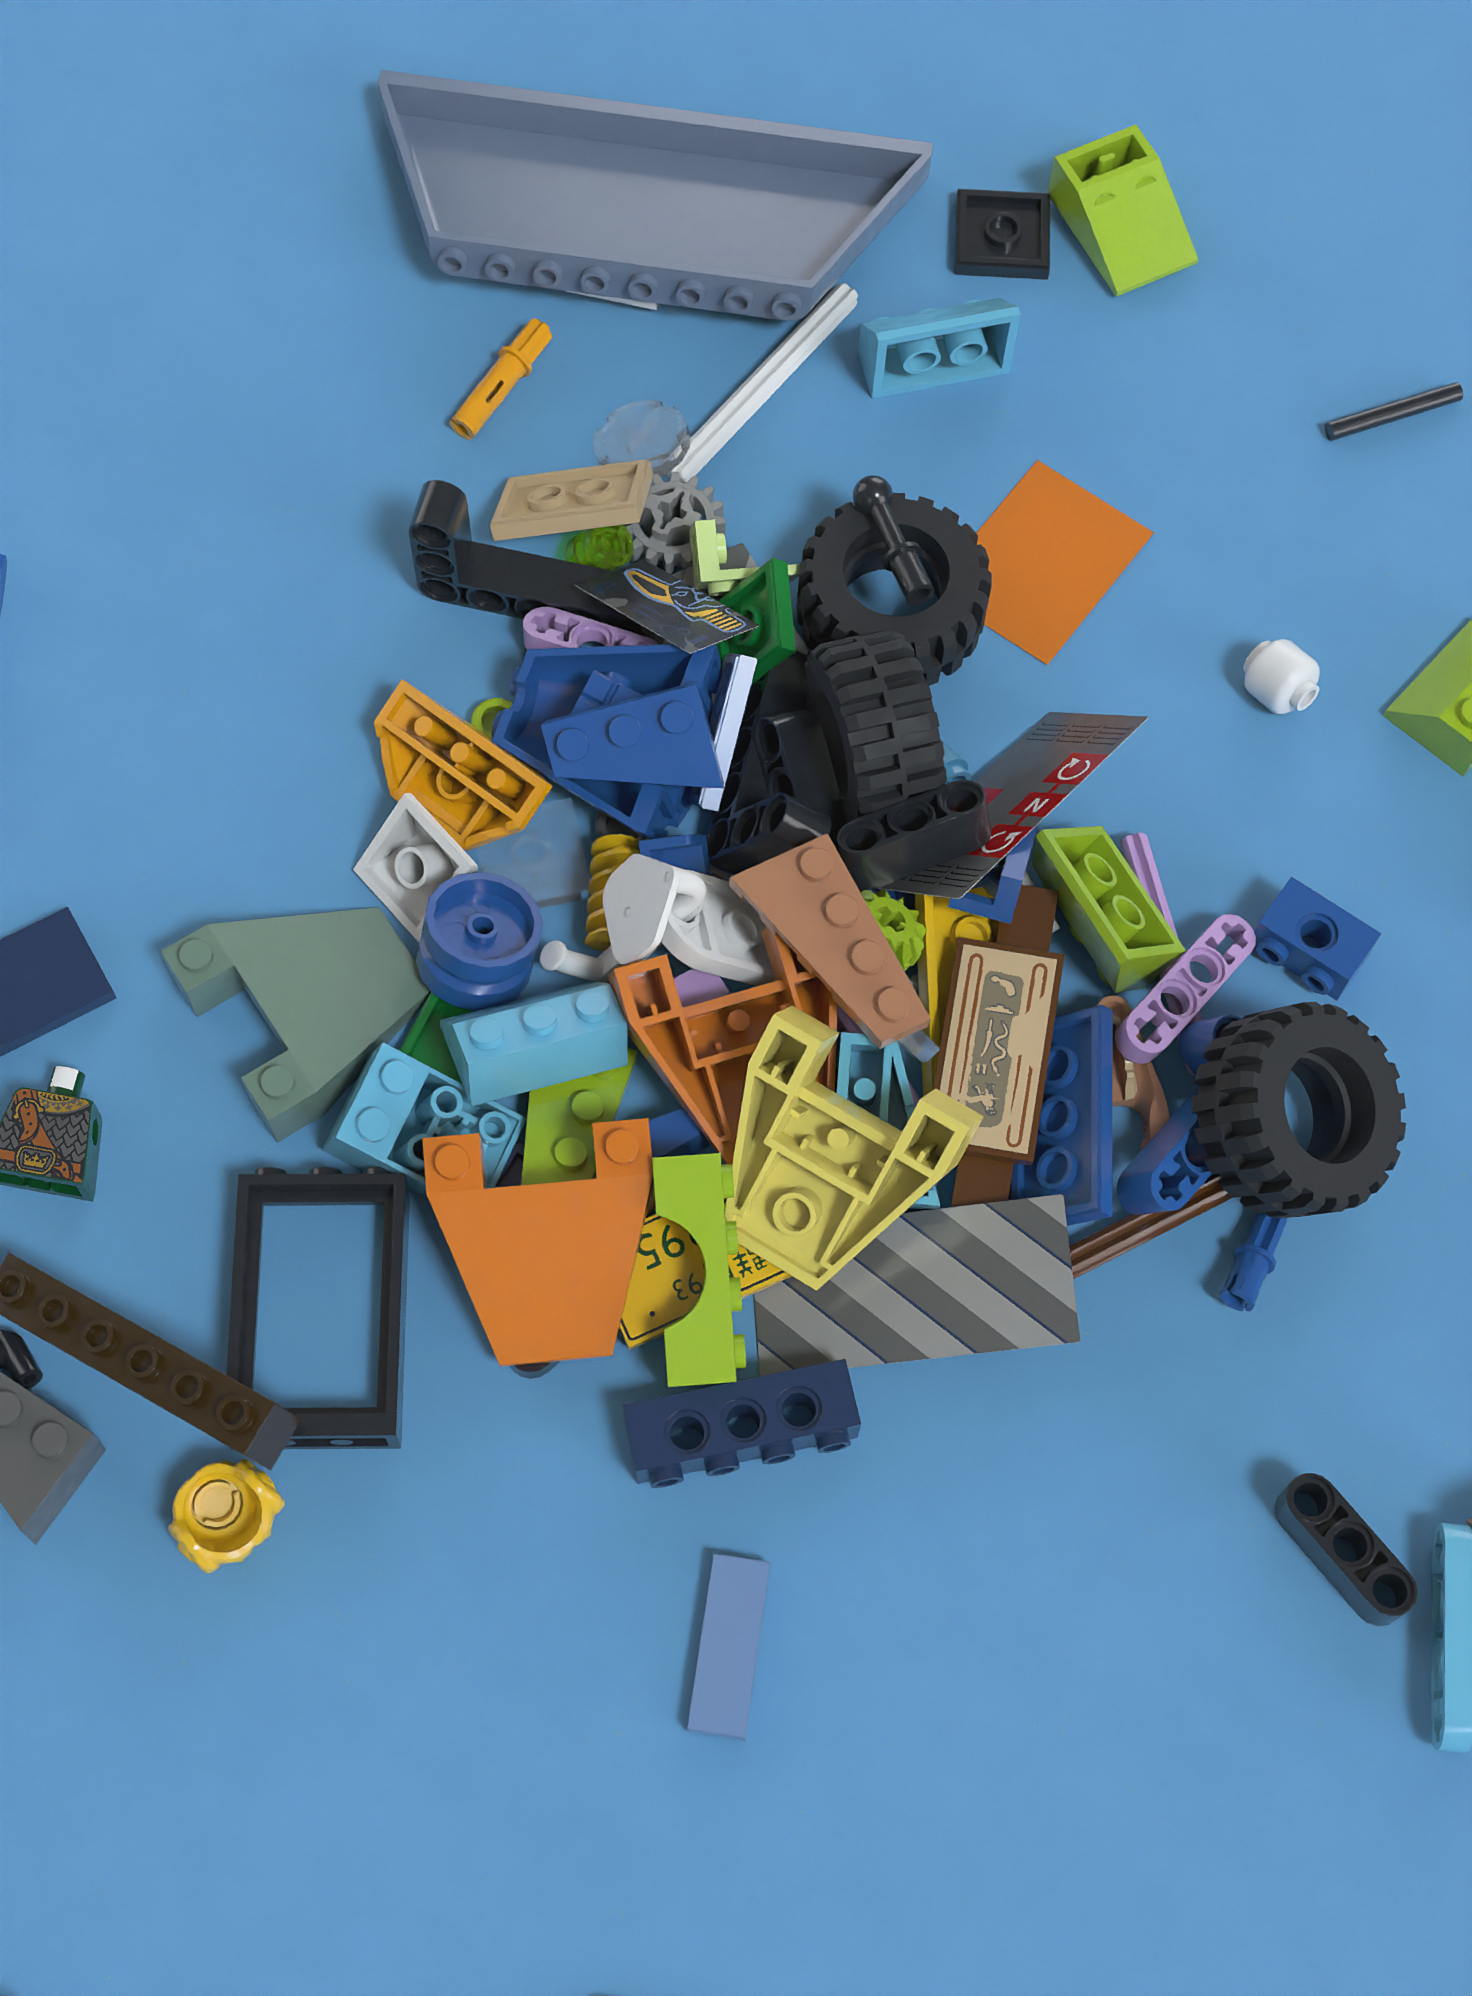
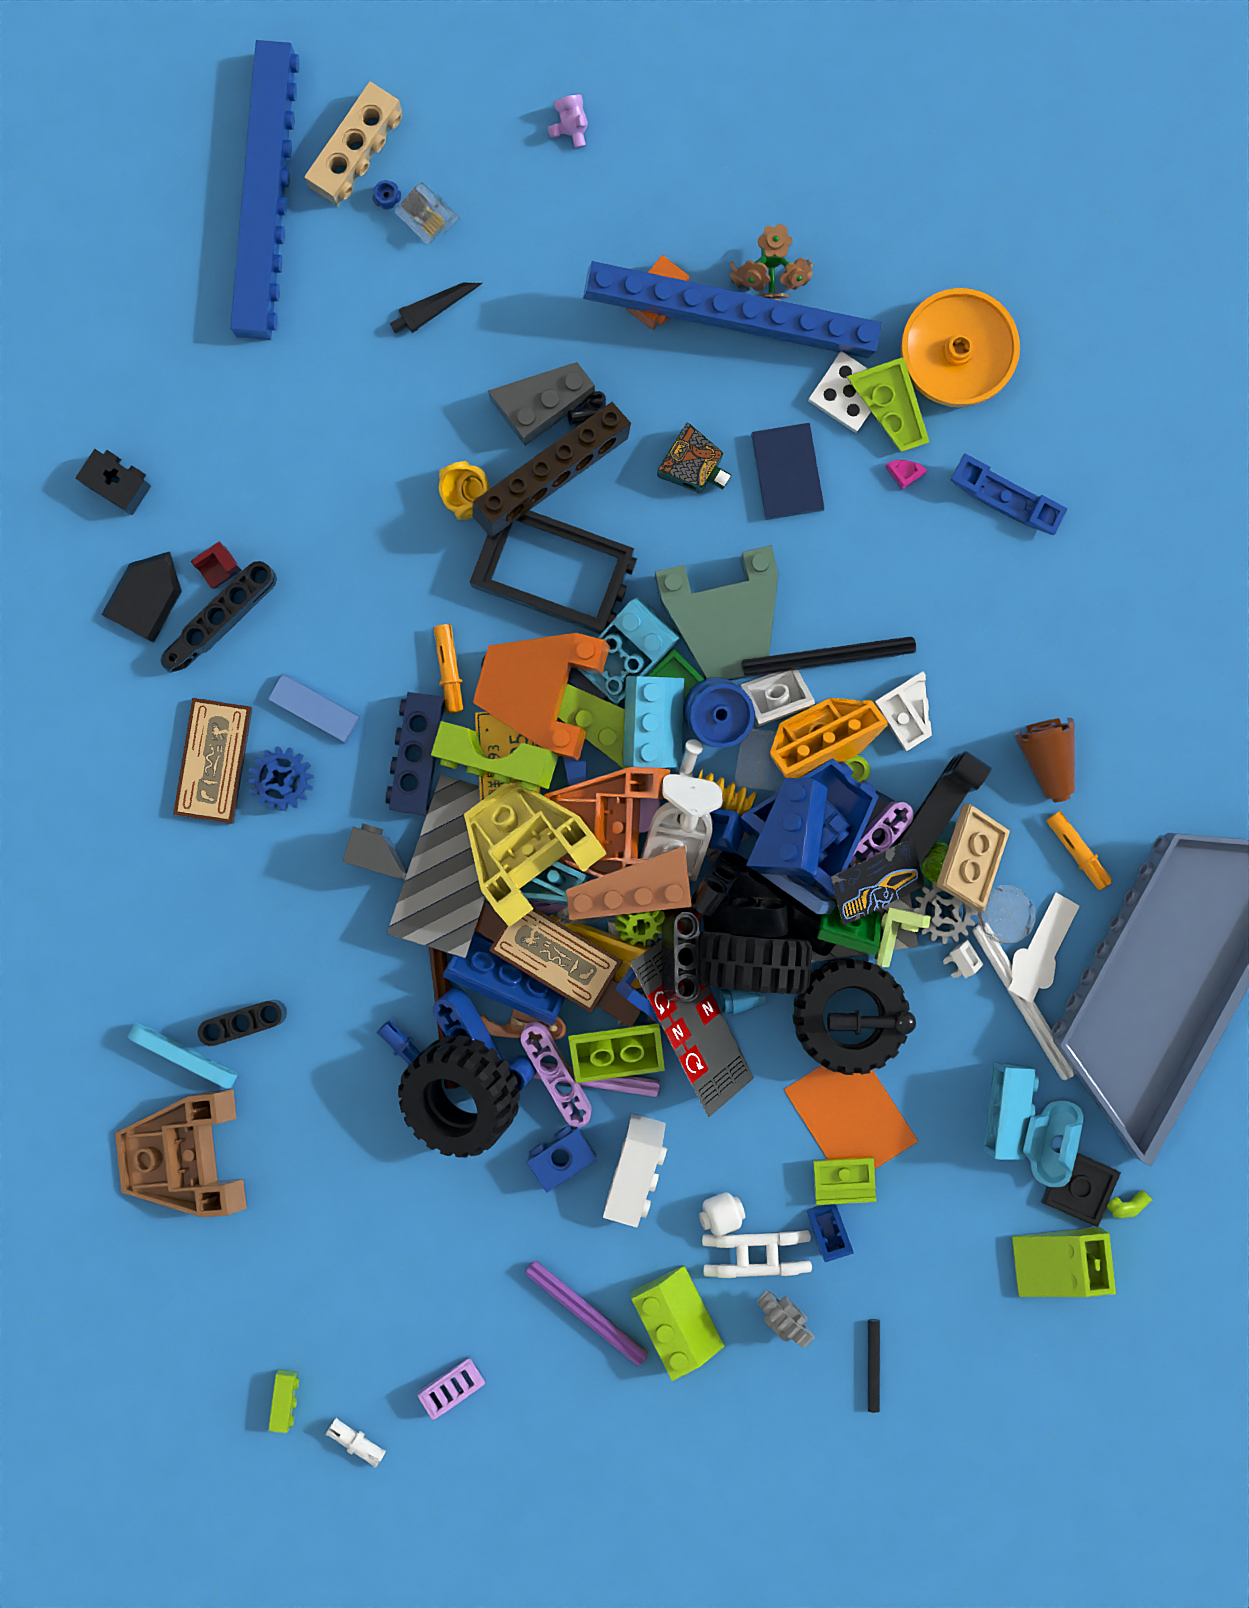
camera: 110 degrees right, 20 degrees up
none -> black piece [160,561,277,673]
none -> tile [173,698,253,824]
none -> dark red panel [191,541,242,589]
none -> blue gear [248,746,314,811]
none -> dark grey slope [342,823,407,879]
none -> light orange axle [433,624,463,713]
none -> white wedge [603,1113,667,1228]
none -> white piece [702,1230,812,1278]
none -> black axle [742,636,916,676]
none -> light grey gear [757,1290,815,1348]
none -> blue slope [807,1204,854,1263]
none -> lime plate [813,1156,877,1205]
none -> white wing [874,671,932,752]
none -> white tile [943,939,983,979]
none -> white sticker [1007,893,1080,1003]
none -> dark orange cone [1014,718,1075,803]
none -> medium azure piece [1023,1101,1084,1187]
none -> lime arm [1107,1189,1152,1219]

